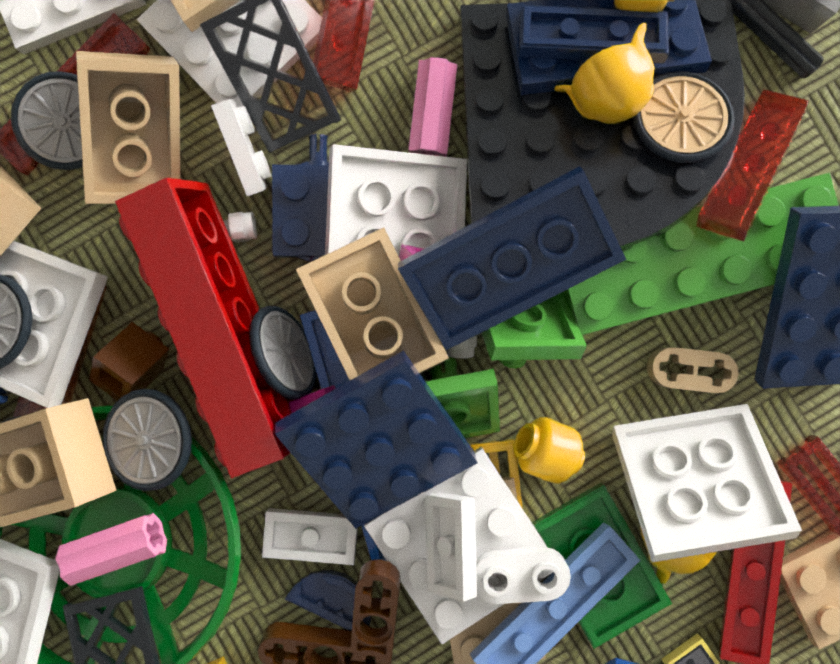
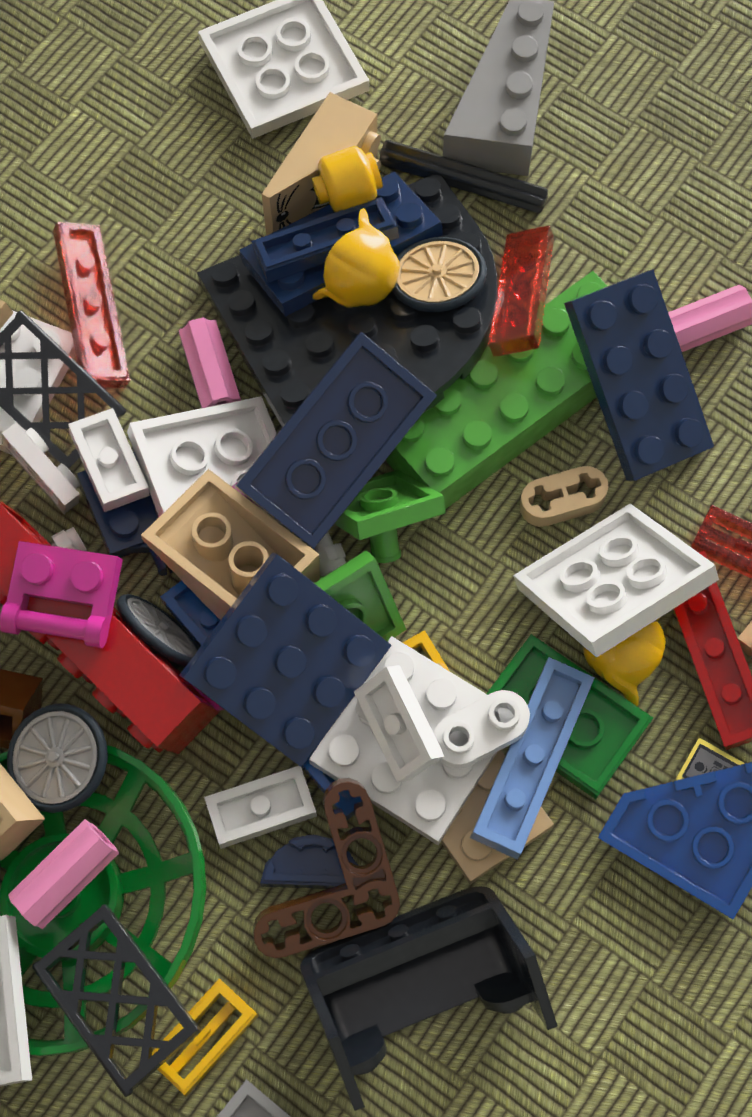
camera: 20 degrees left, 20 degrees down
yellow head [514,417,585,484] -> none
none -> dark pink plate [0,541,123,648]
none -> white plate [68,408,150,512]

